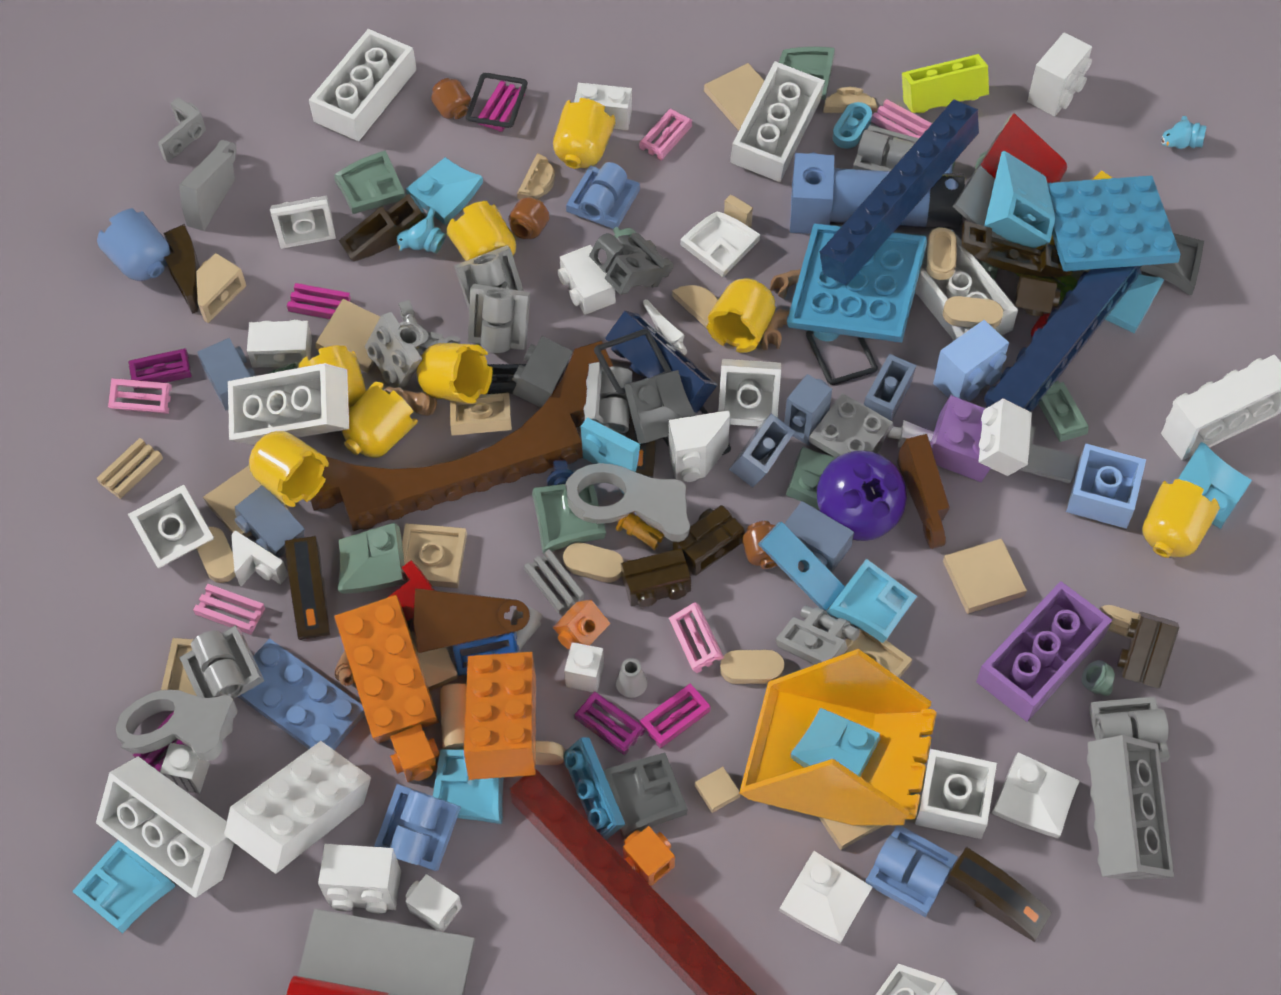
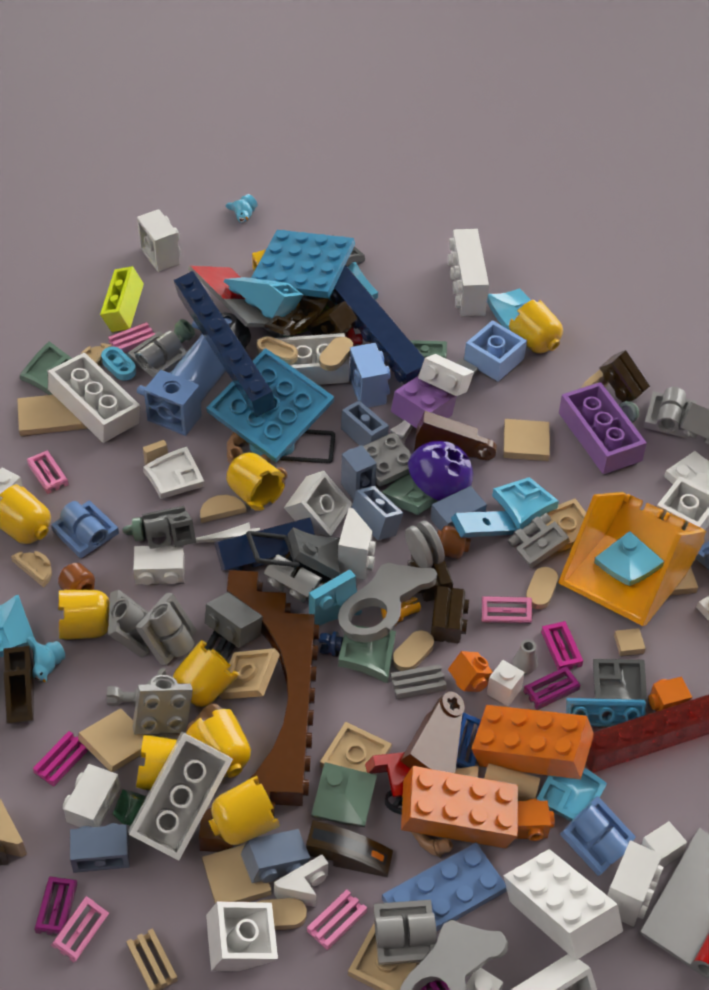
camera: 70 degrees left, 10 degrees down
none -> light grey head [405,521,445,568]

